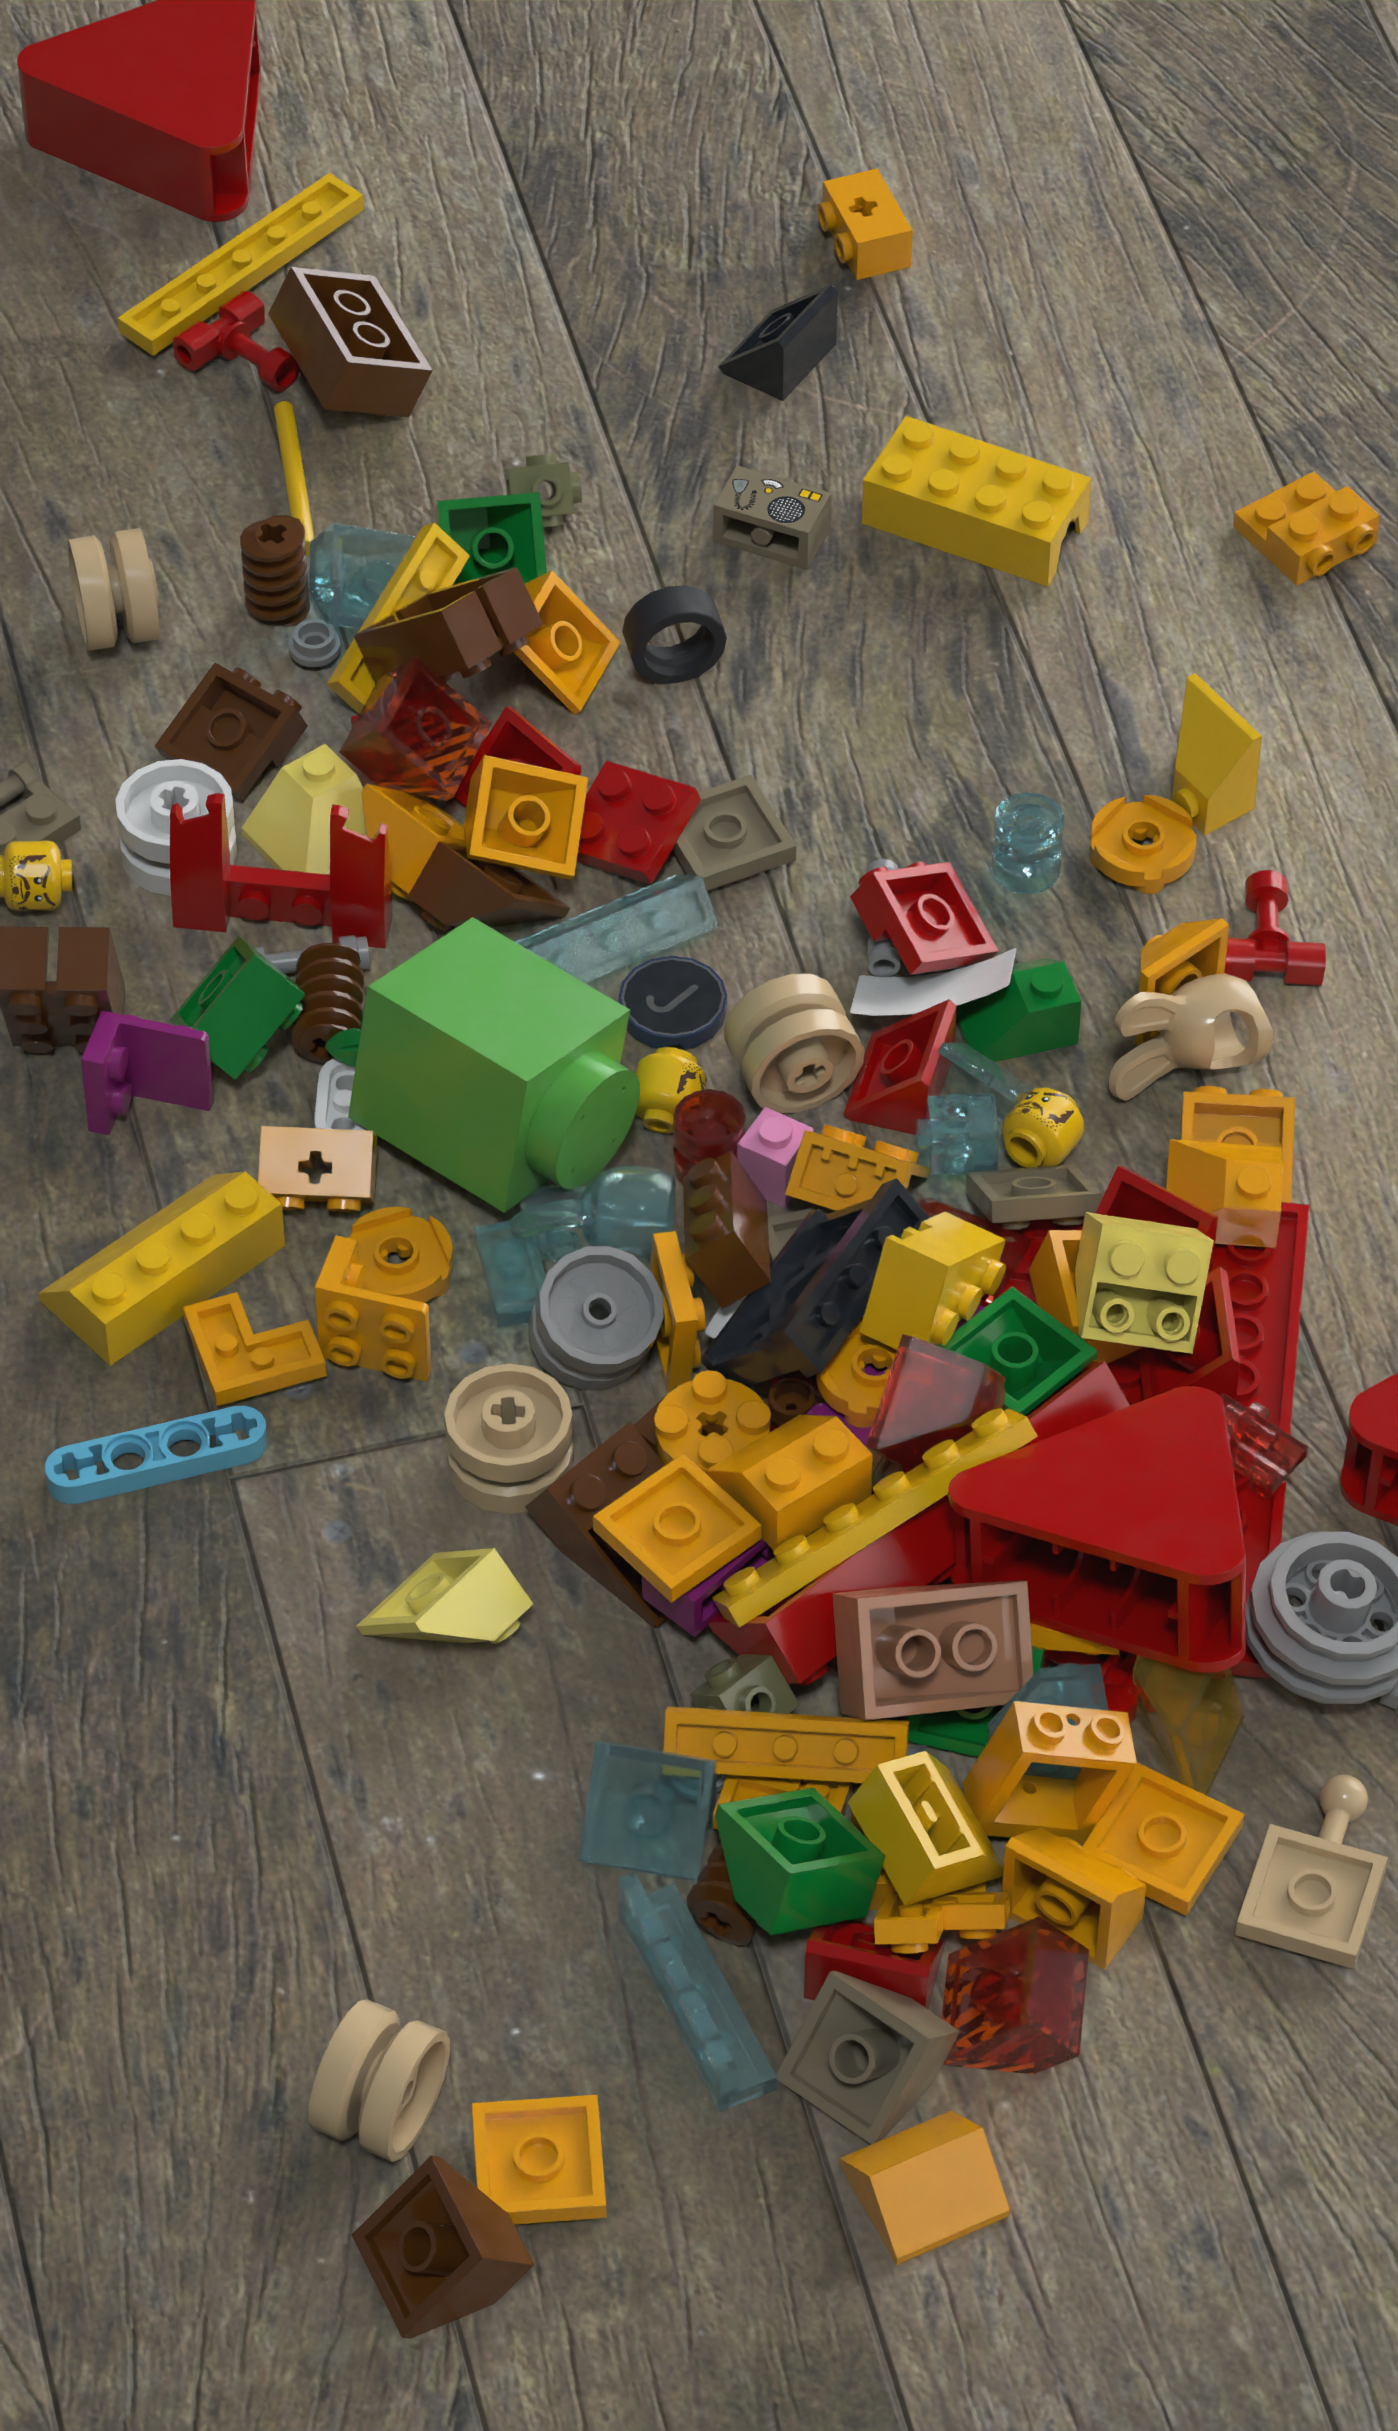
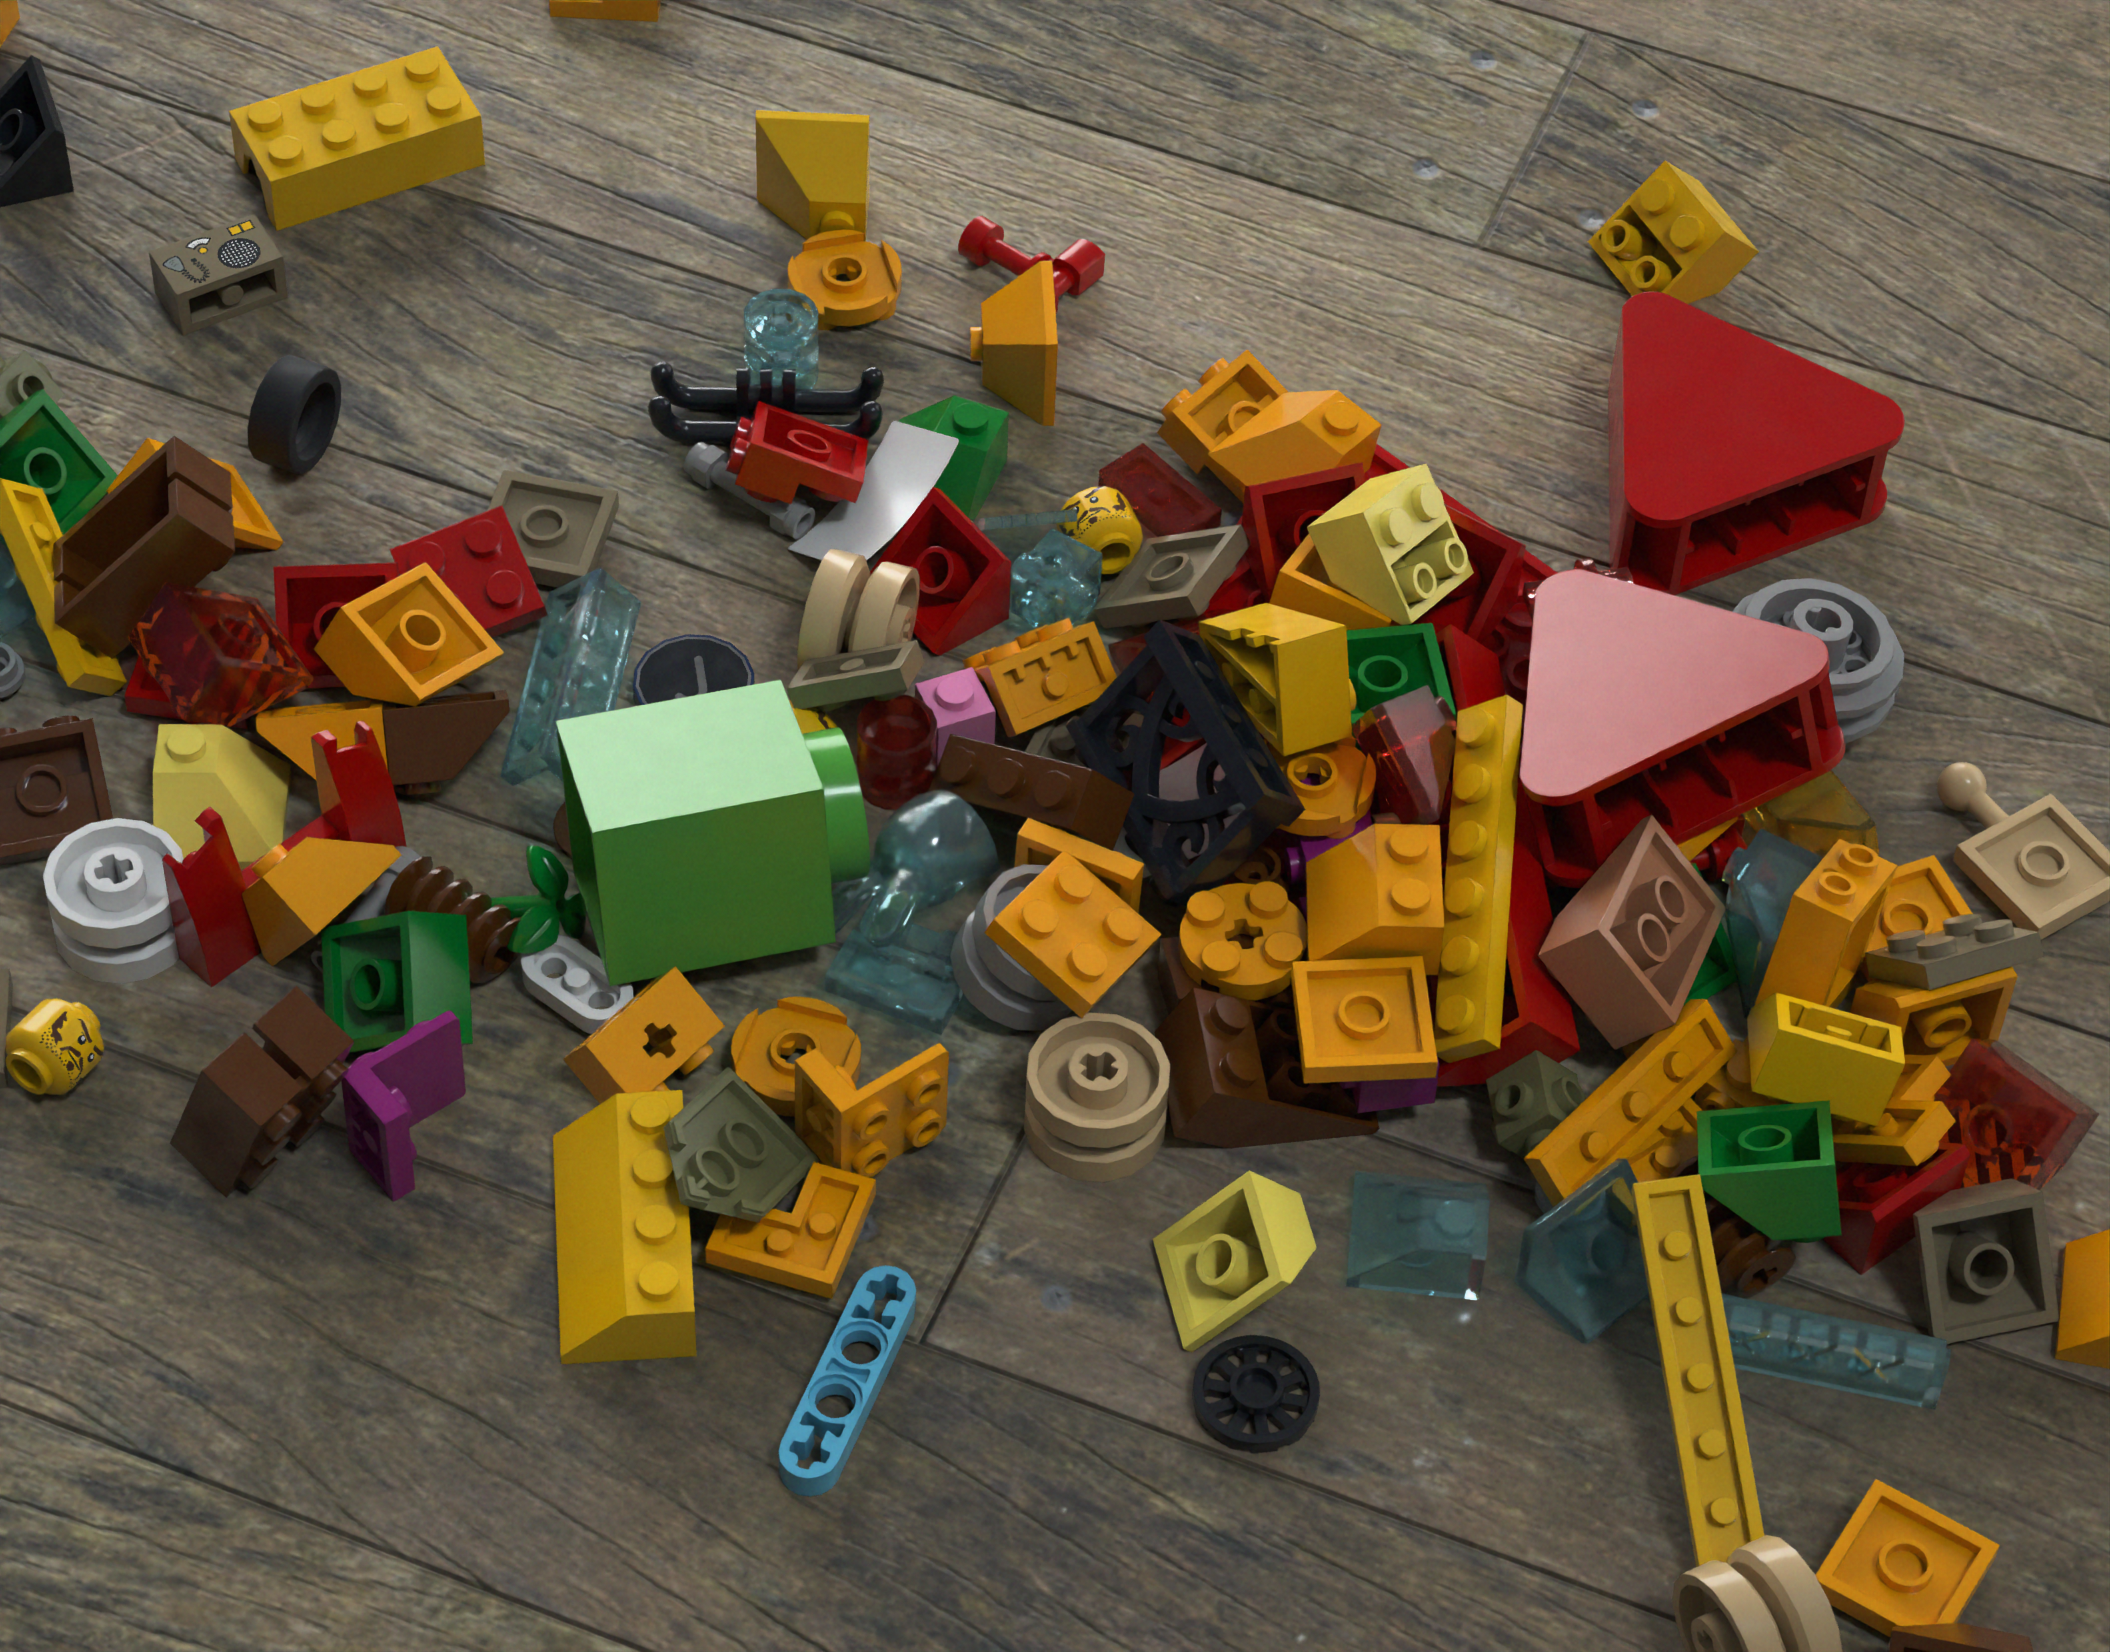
camera: 55 degrees left, 0 degrees up
tan piece [1109,973,1274,1101] -> none
none -> light orange slope [242,837,402,967]
none -> black piece [648,361,884,444]
none -> olive tile [663,1067,820,1223]
none -> dark tan plate [787,640,925,711]
none -> light orange plate [984,850,1161,1018]
none -> clear red plate [1098,443,1222,537]
none -> black wheel [1192,1335,1320,1454]
none -> clear light blue slope [1346,1171,1490,1300]
none -> yellow plate [1631,1174,1765,1567]
none -> dark tan plate [1865,914,2044,990]

